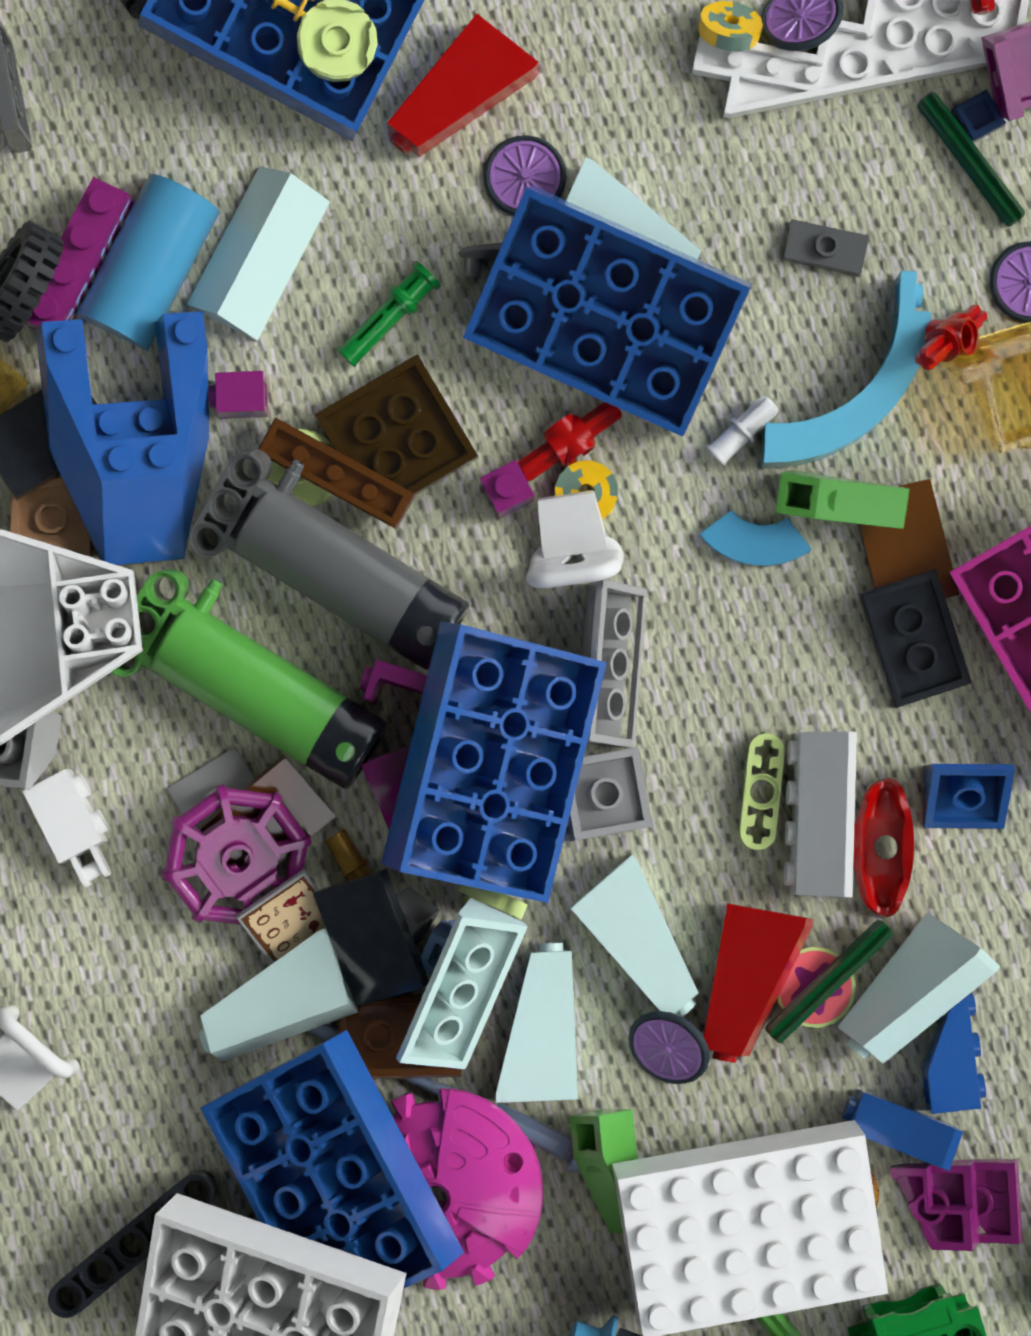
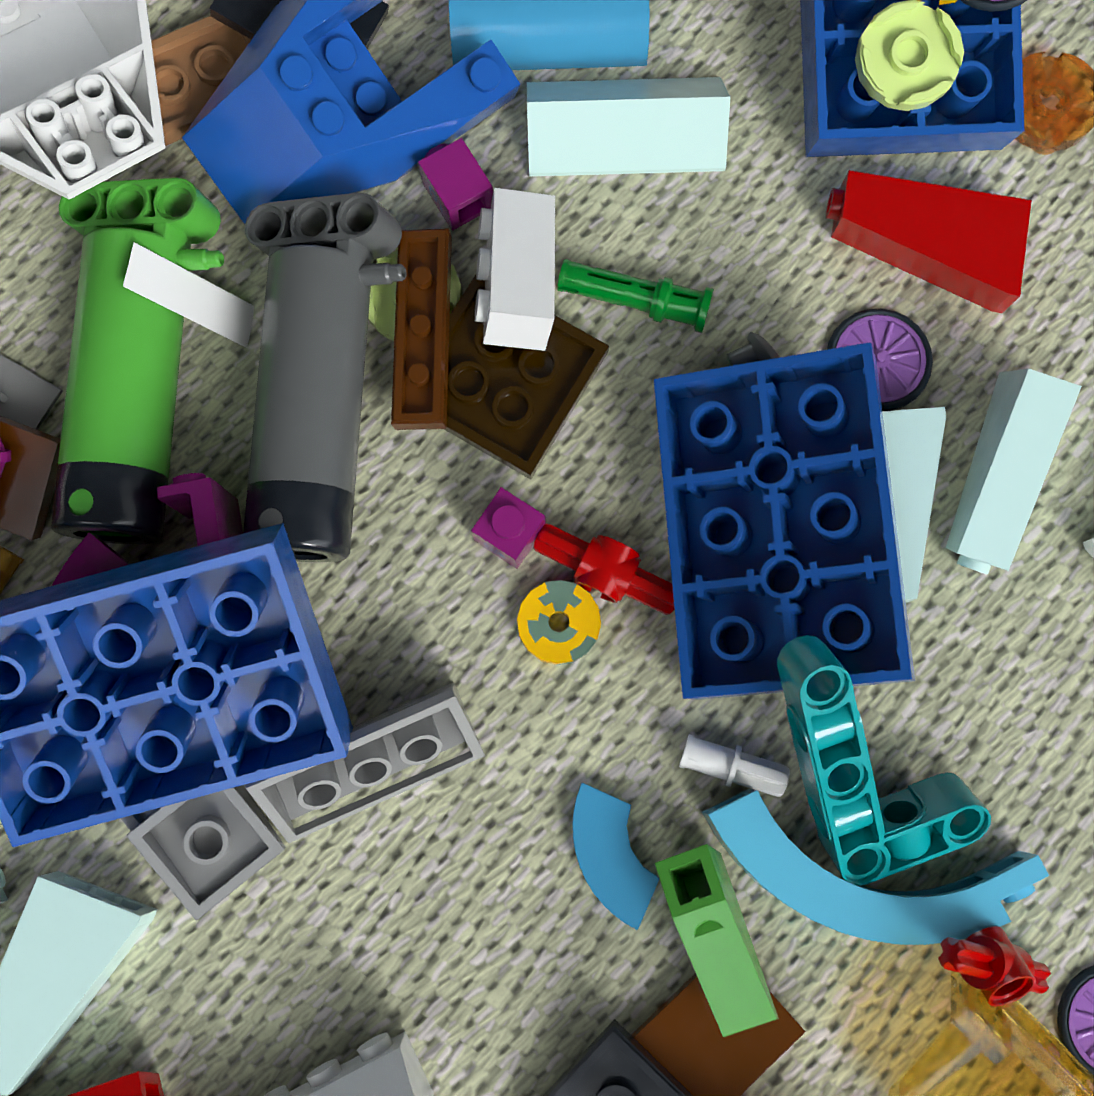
camera: 60 degrees right, 5 degrees down
white piece [526,490,624,588] -> none
yellowish green beam [738,733,785,850] -> none
dark grey plate [782,219,869,277] -> none
none -> white sticker [123,242,254,348]
none -> white brick [475,188,555,351]
none -> teal beam [777,635,991,886]
none -> light aqua slope [946,369,1082,574]

